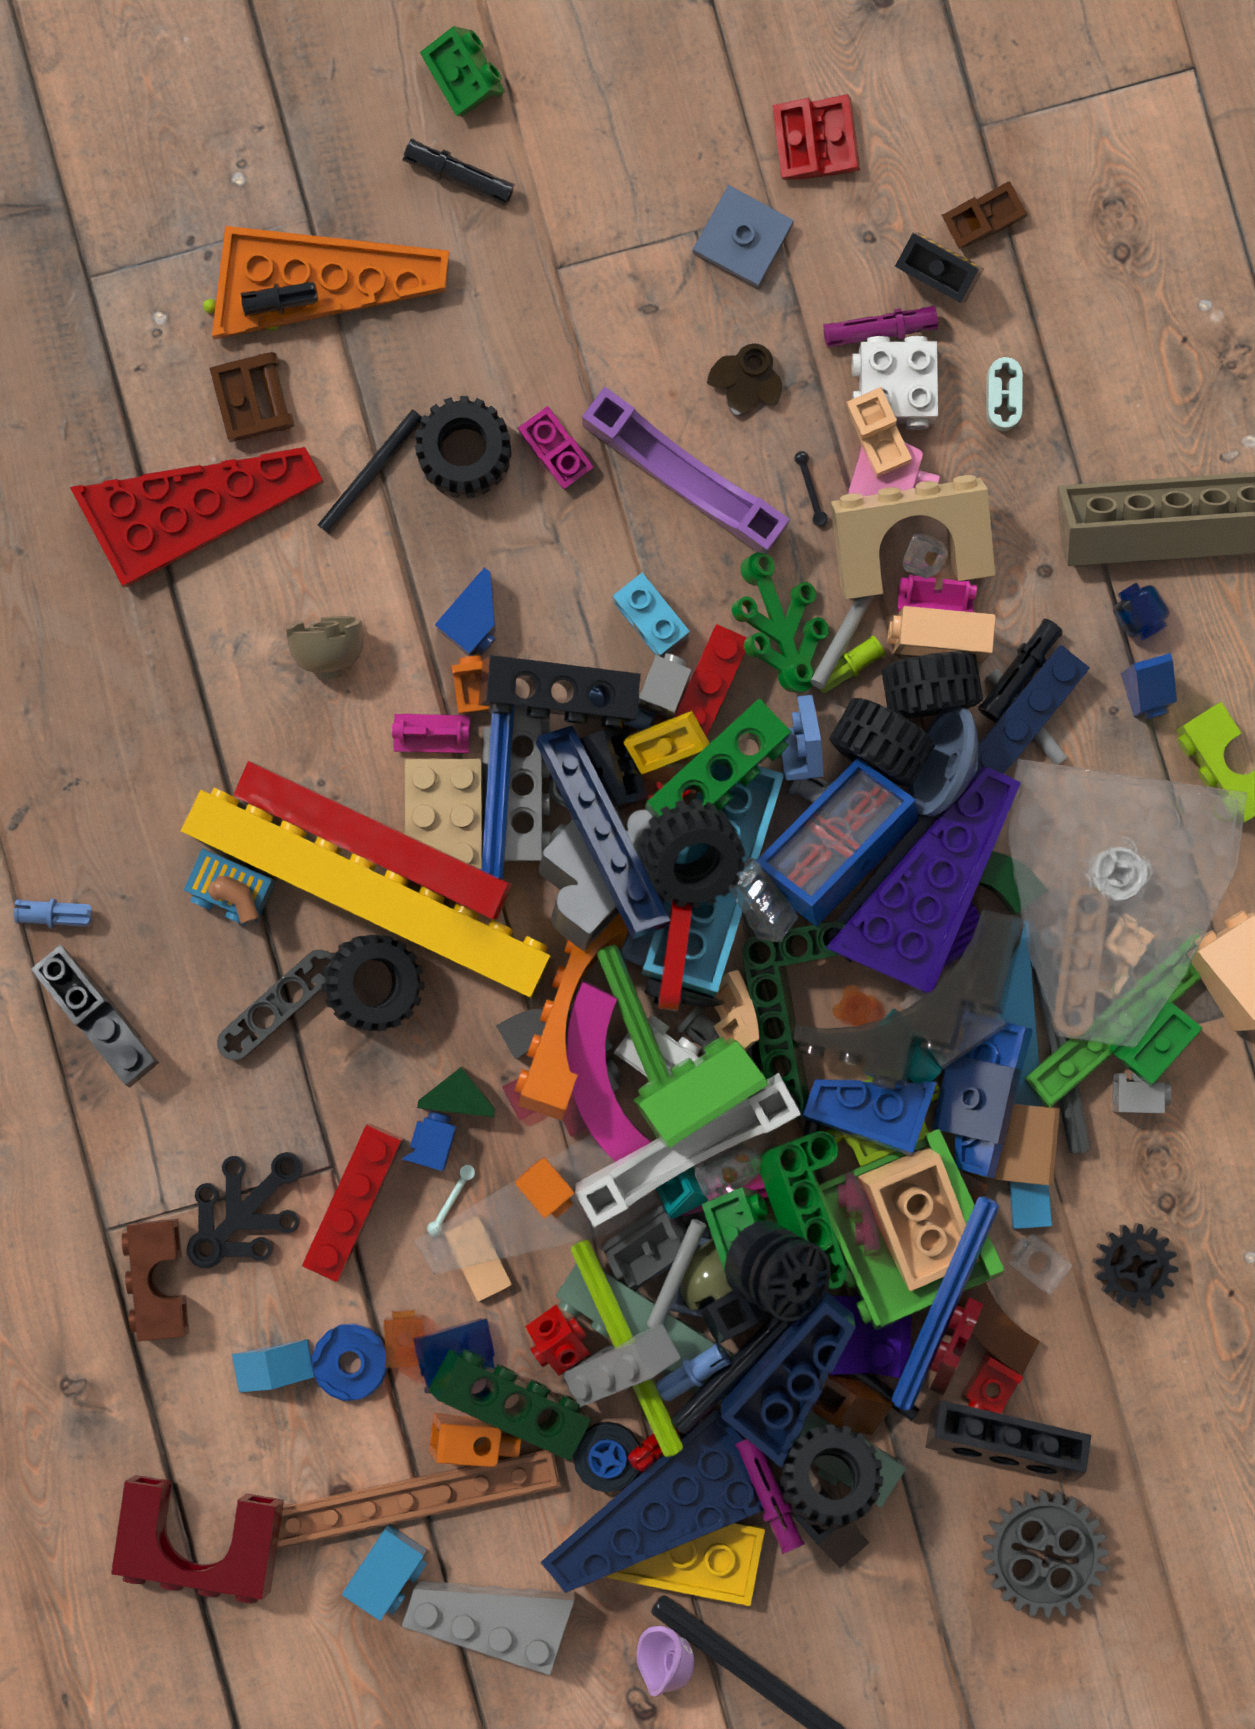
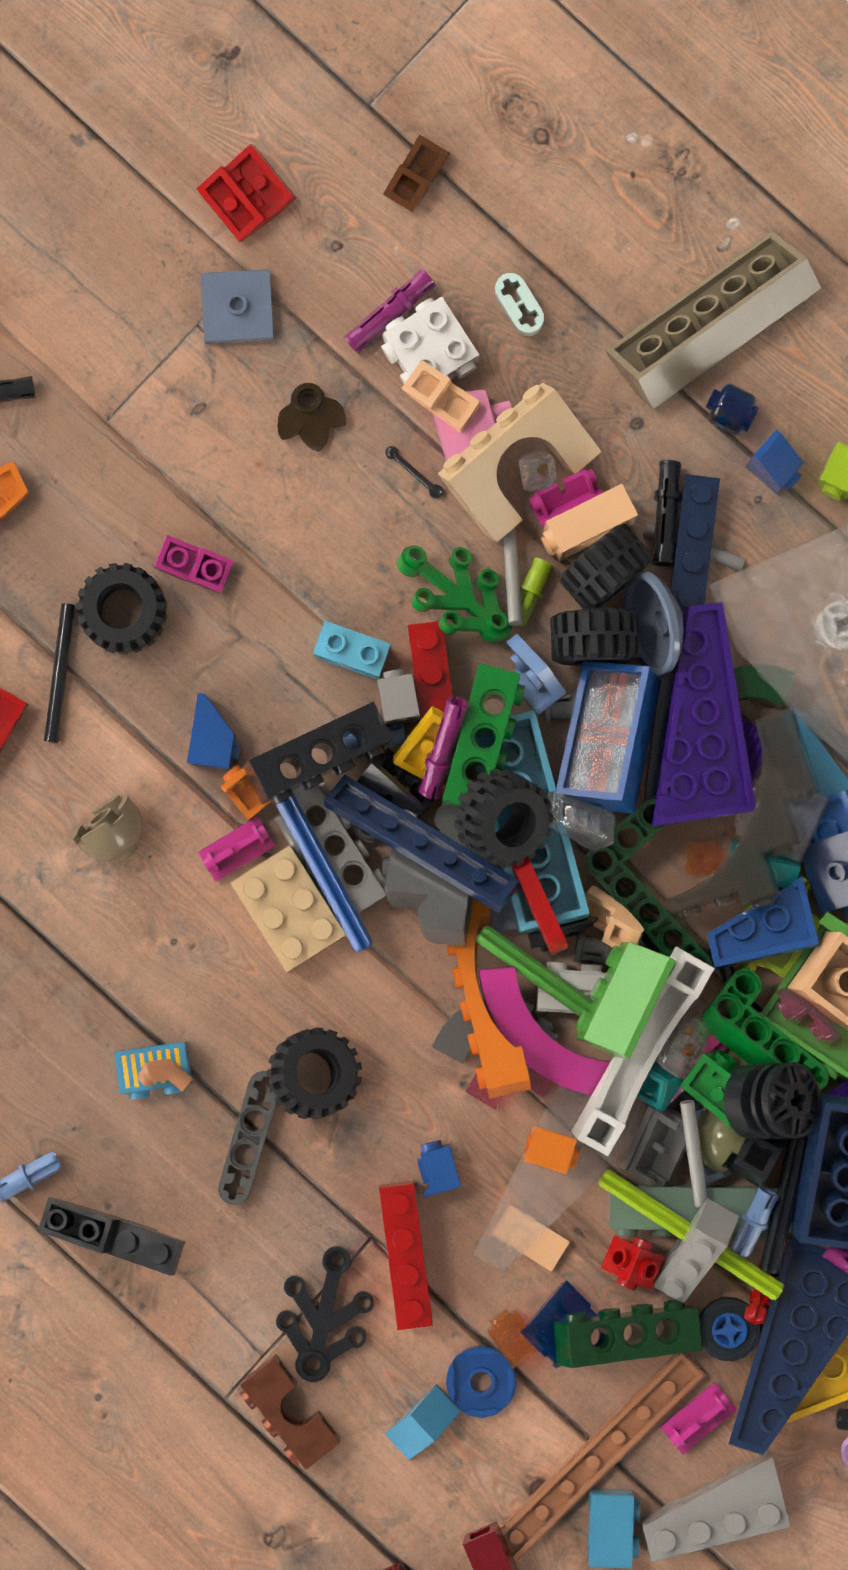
camera: 30 degrees left, 0 degrees up
yellow brick [181,788,552,999] -> none
red tile [233,761,512,920] -> none
dark green slope [417,1067,496,1117] -> none
light aqua hinge [427,1165,475,1236] -> none
orange torso [429,1413,521,1467] -> none
medium lavender arch [582,386,790,554] -> none
black brick [895,232,984,303] -> none
none -> magenta pin [419,696,469,799]
none -> dark pink hinge [660,1382,737,1455]

